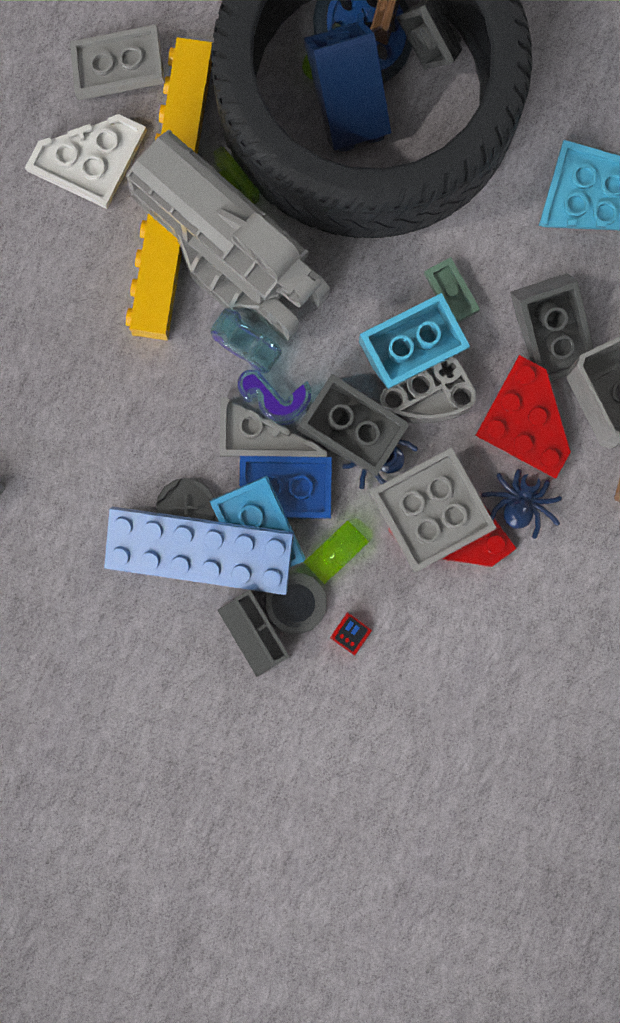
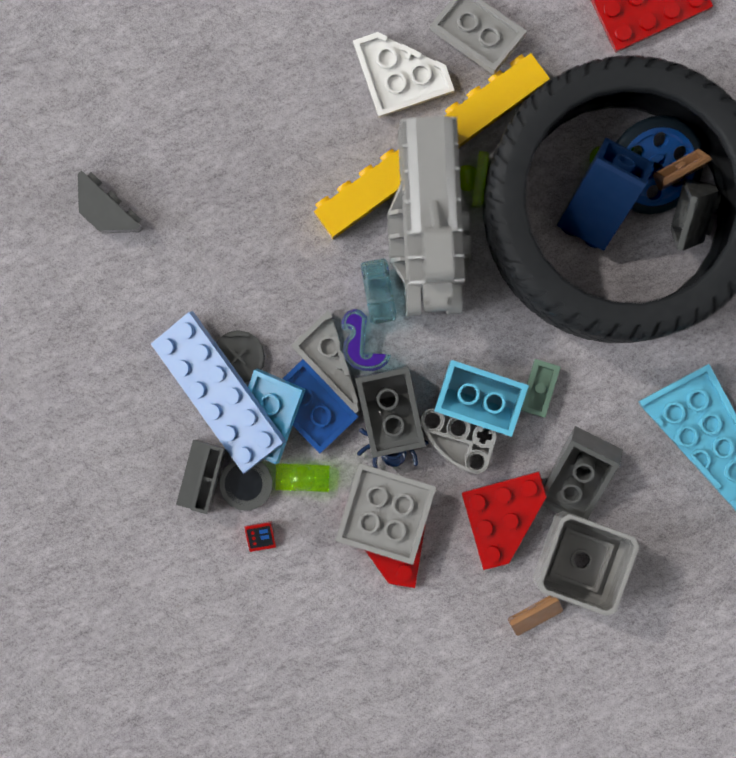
camera: 50 degrees right, 5 degrees up
dark blue animal [481,469,562,539] -> none

